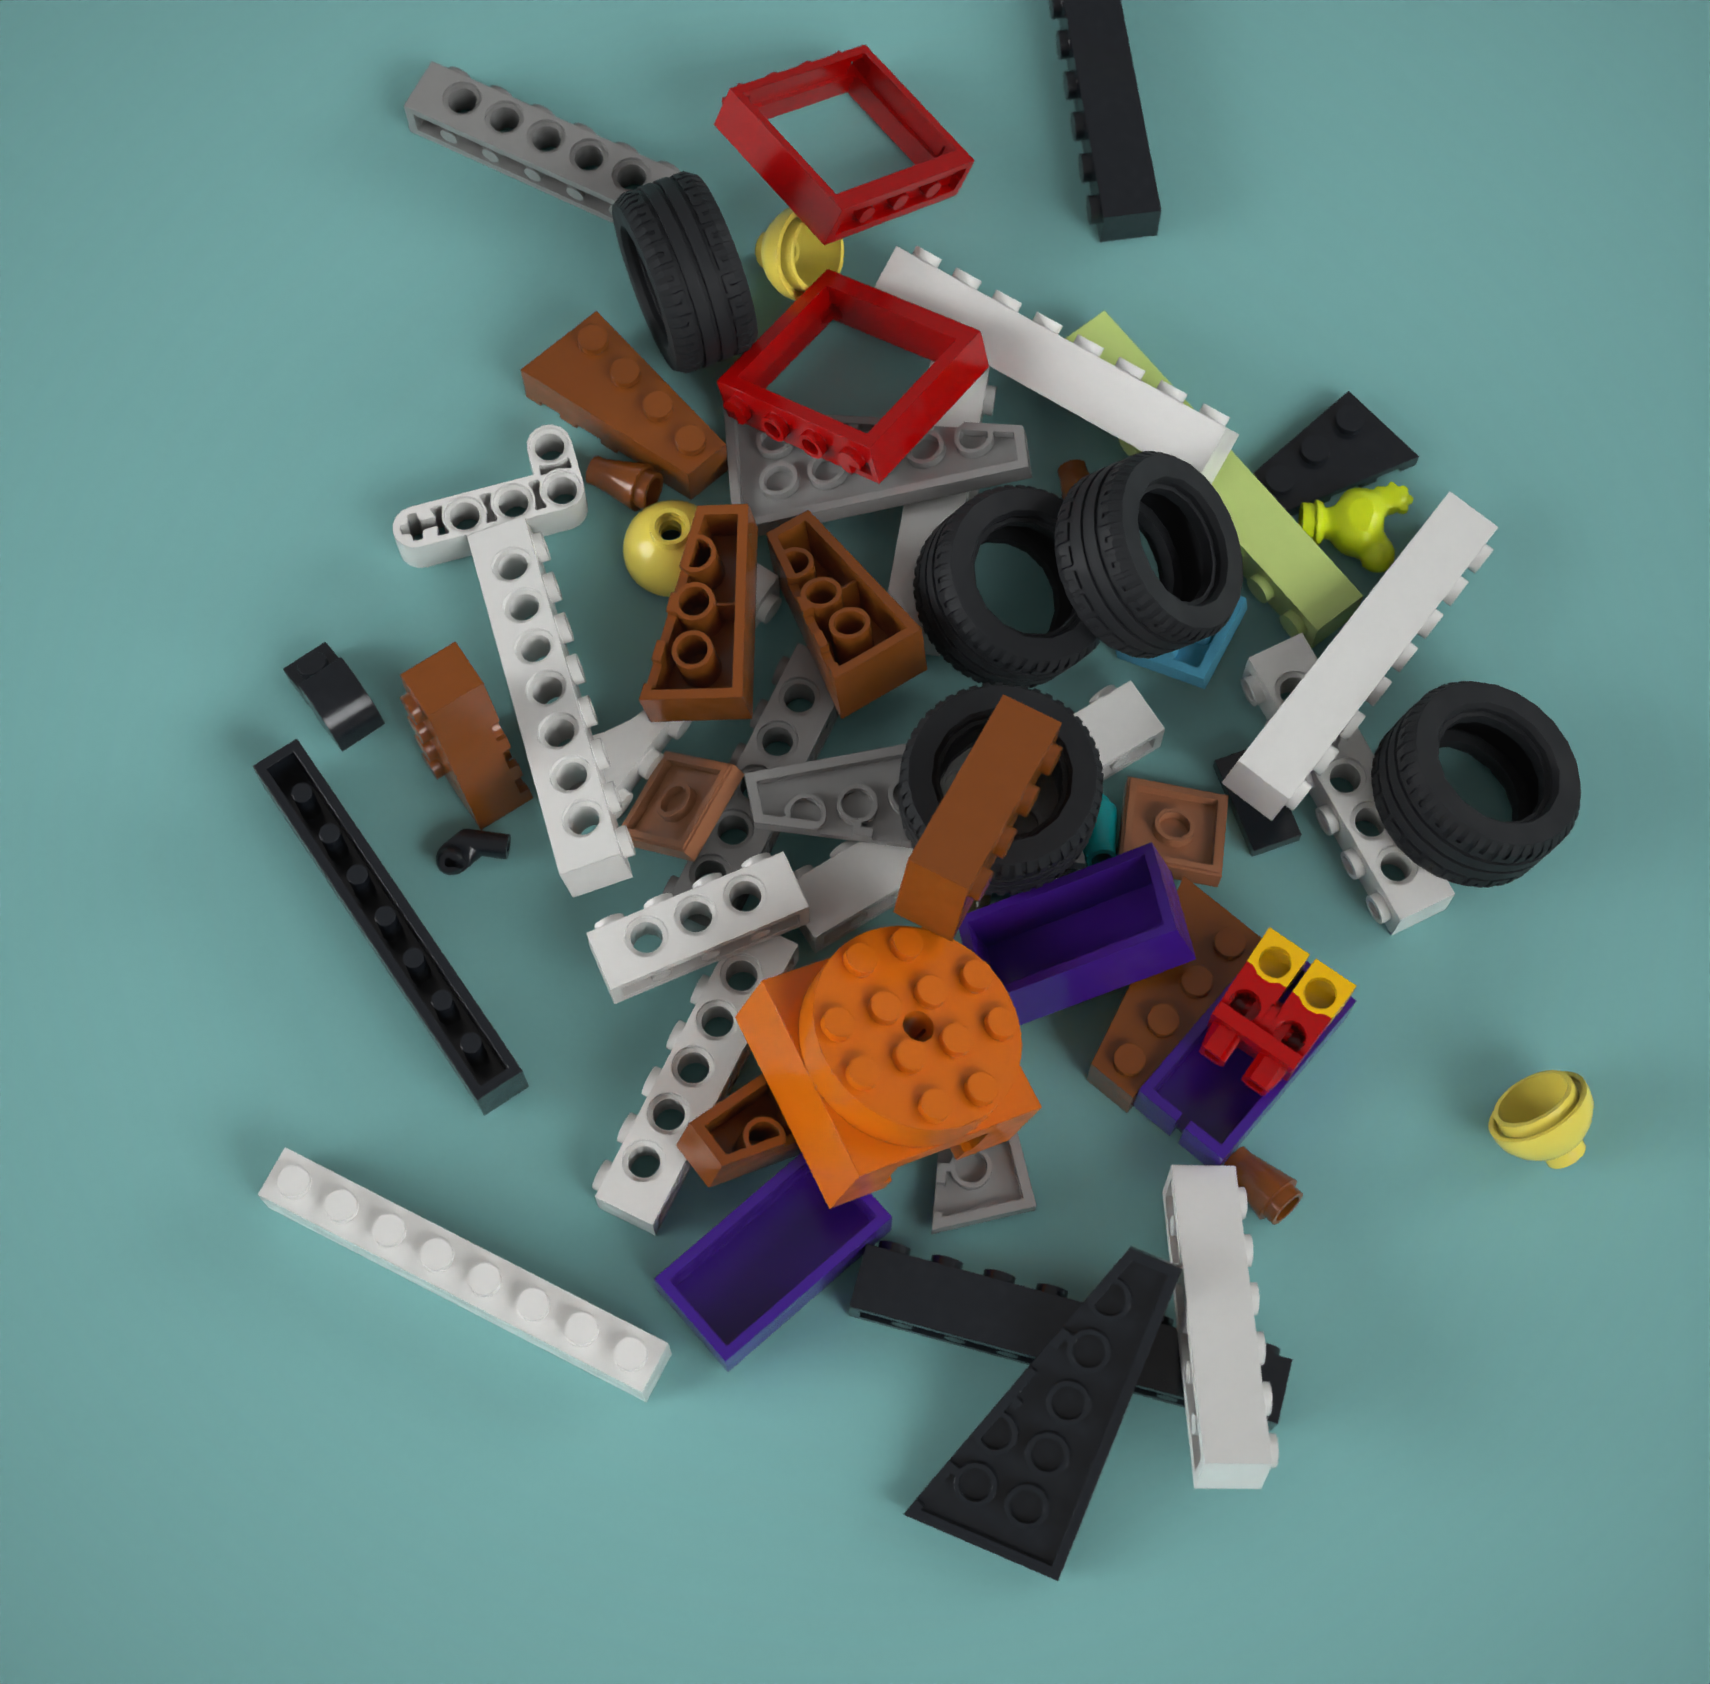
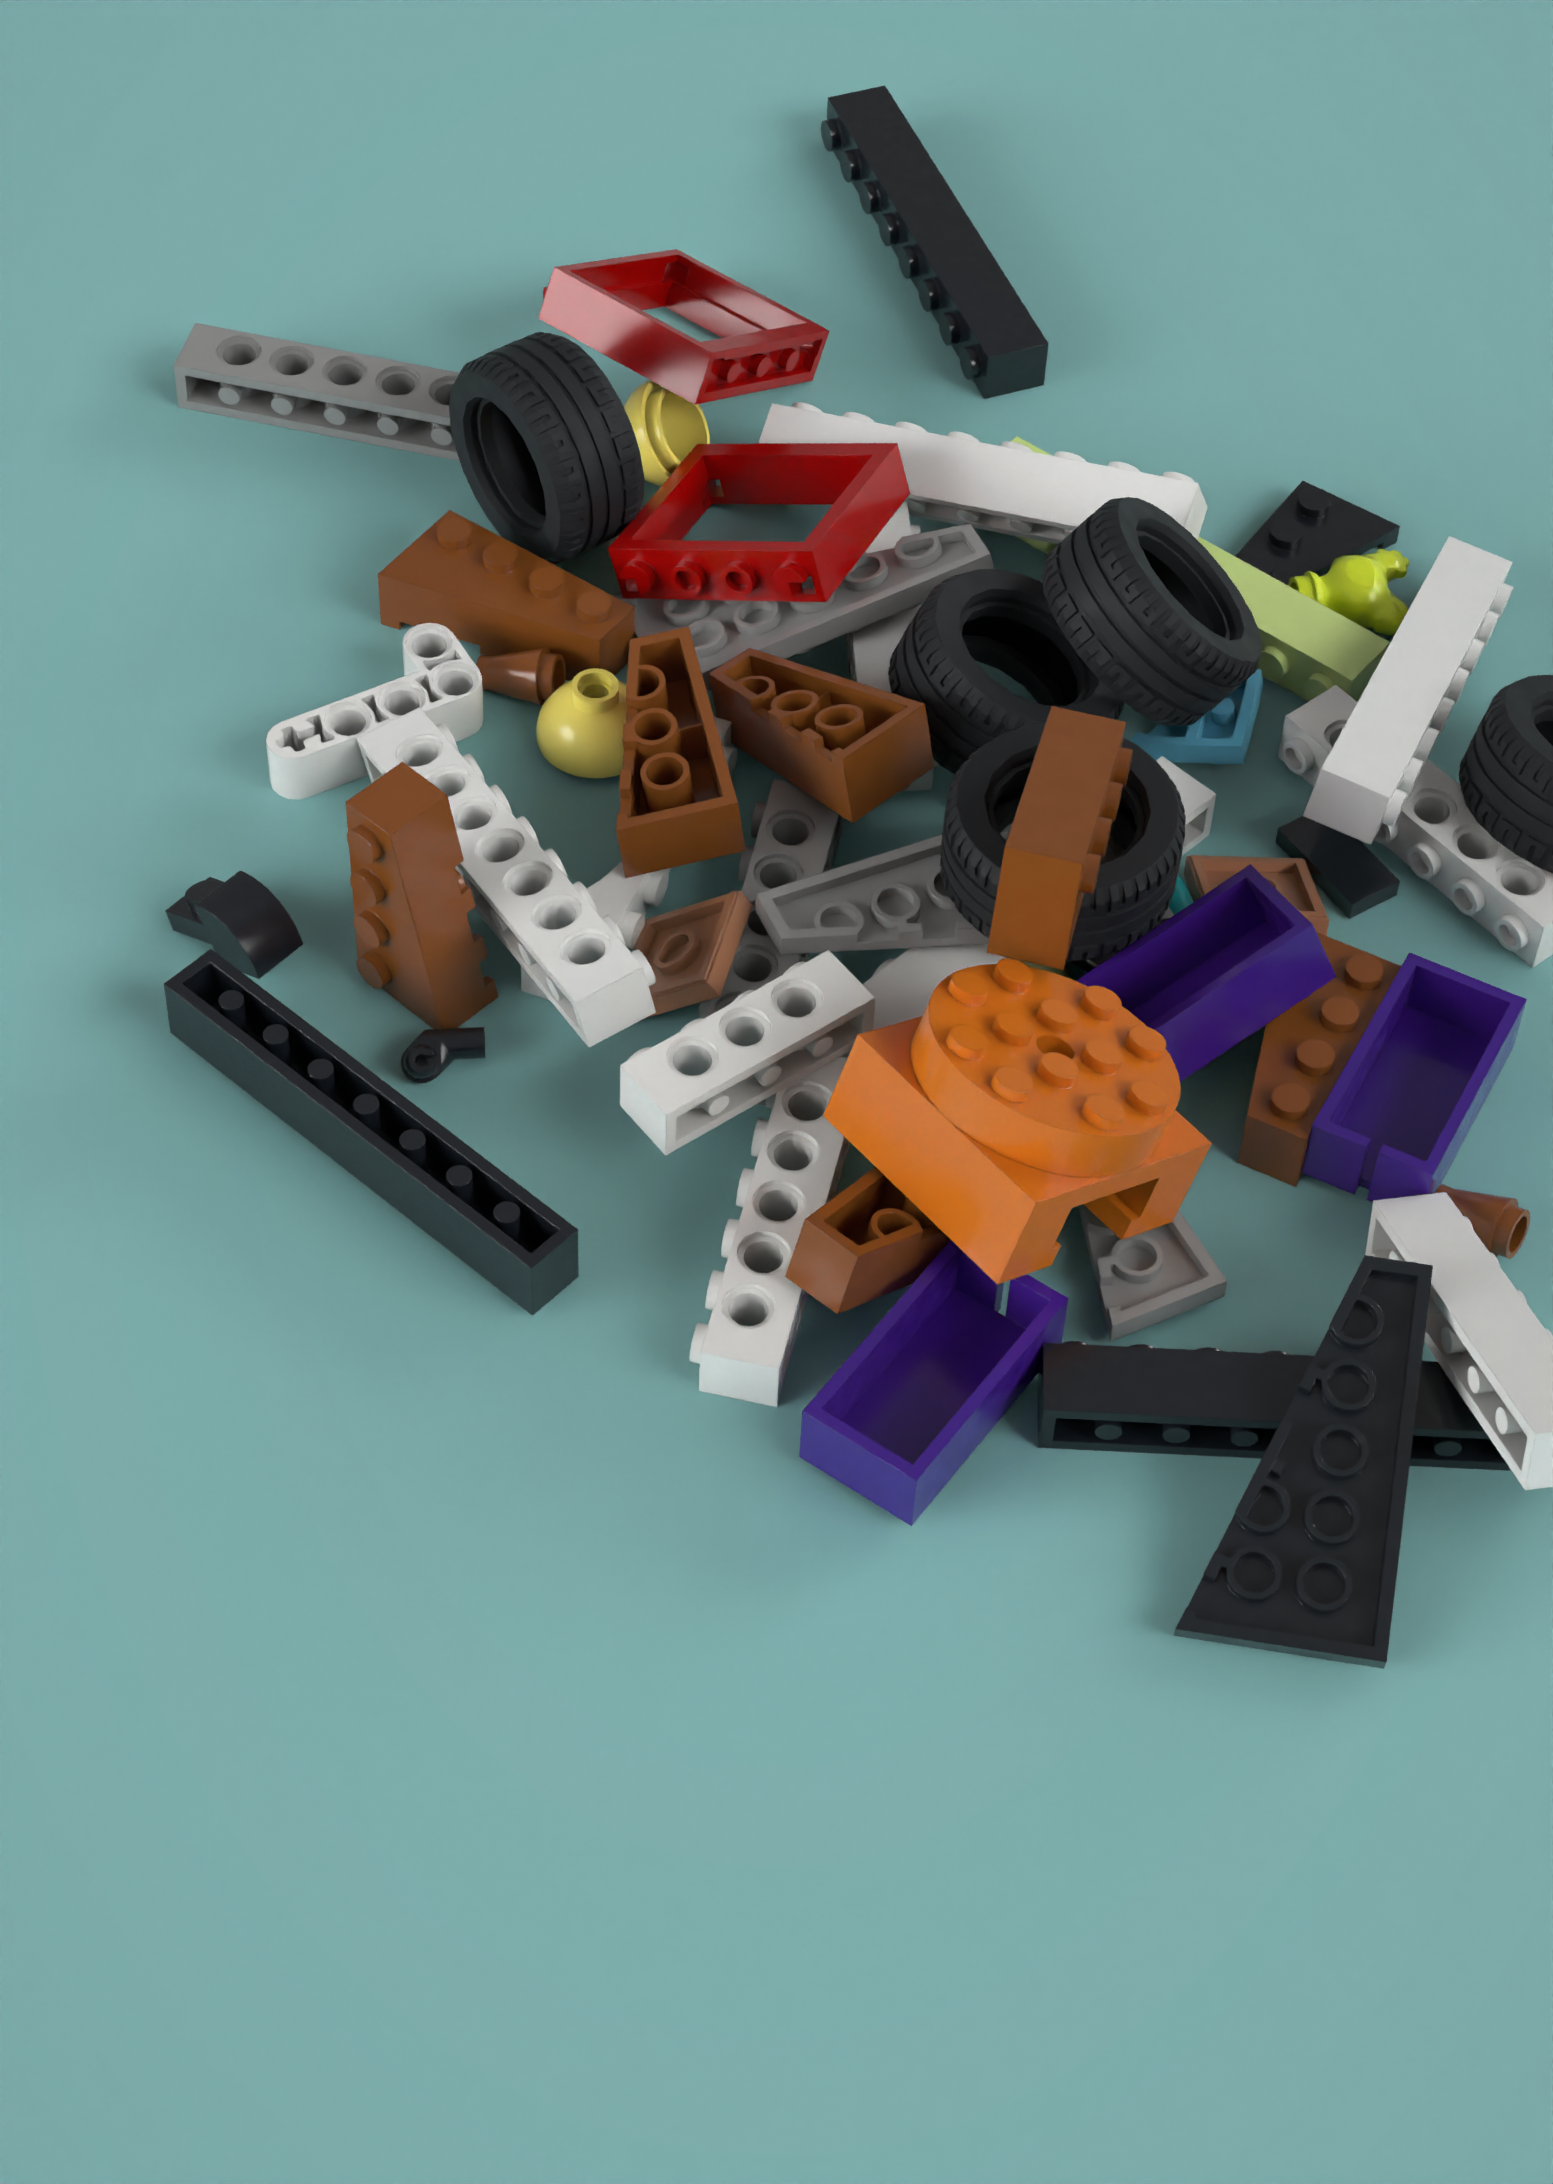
camera: 15 degrees left, 20 degrees down
white brick [258,1147,672,1402] -> none
red hips [1199,927,1356,1096] -> none

